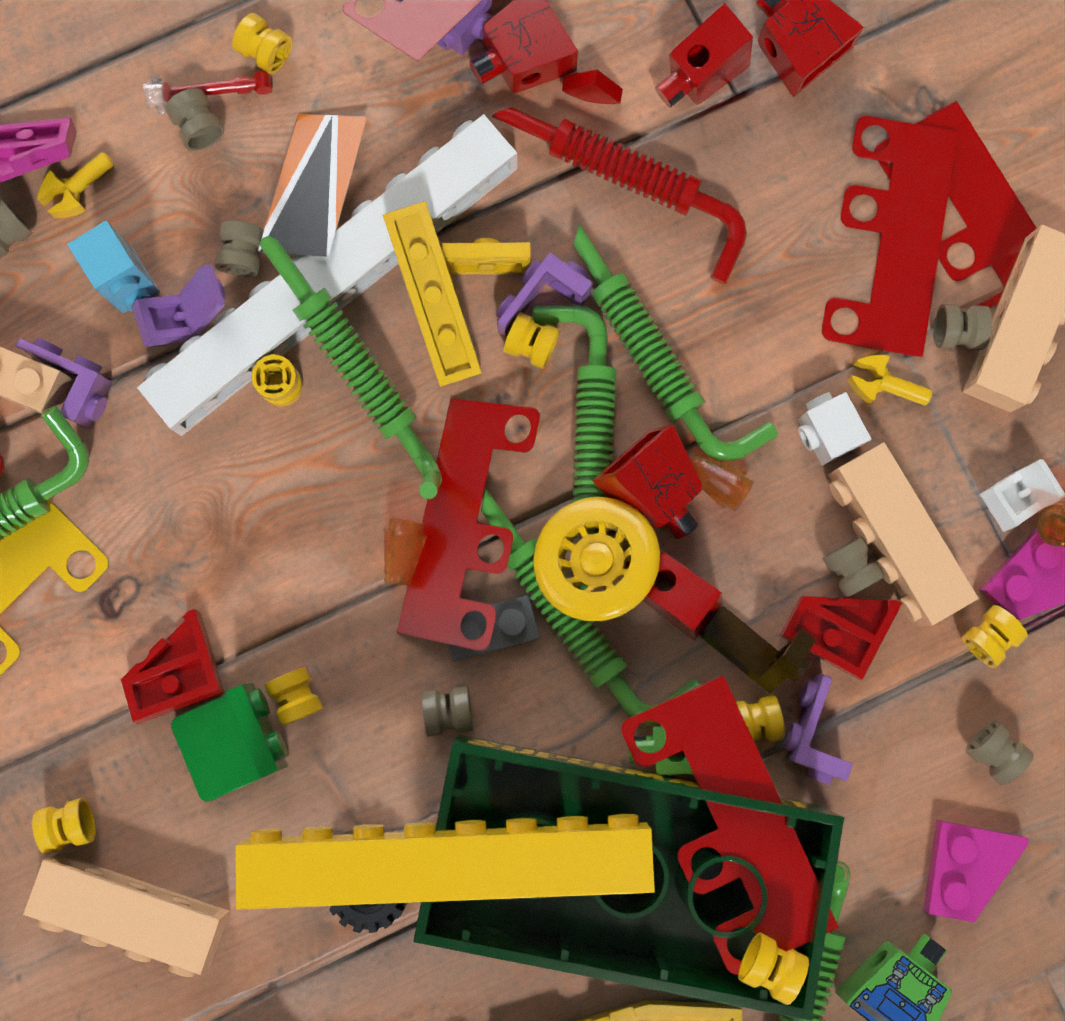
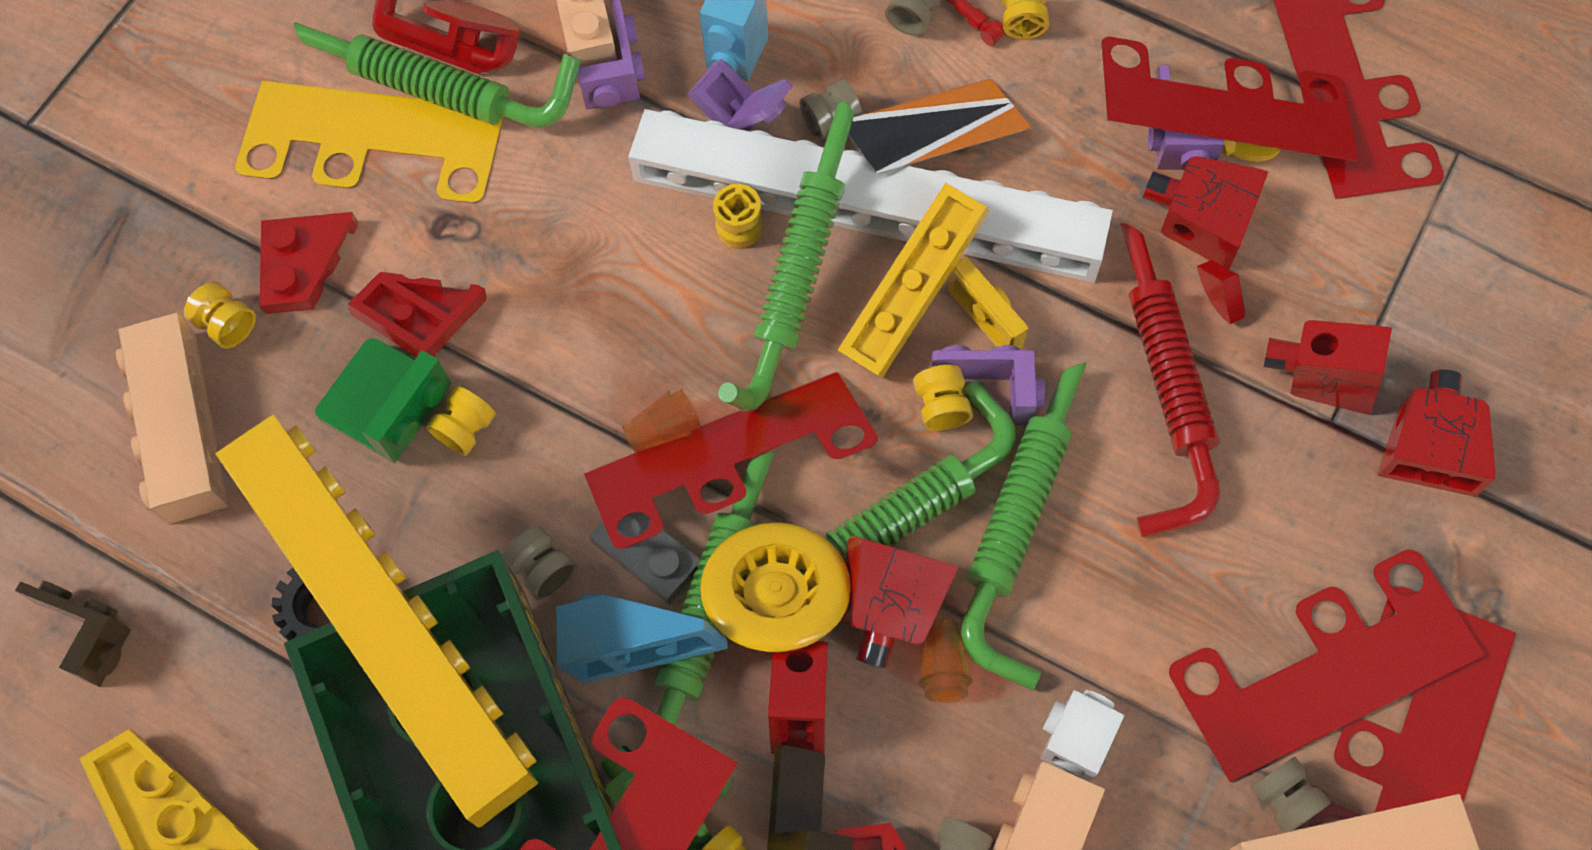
camera: 60 degrees right, 15 degrees down
yellow bar [847,355,932,406] -> none
none -> red wing [259,212,358,314]
none -> dark azure slope [556,594,728,684]

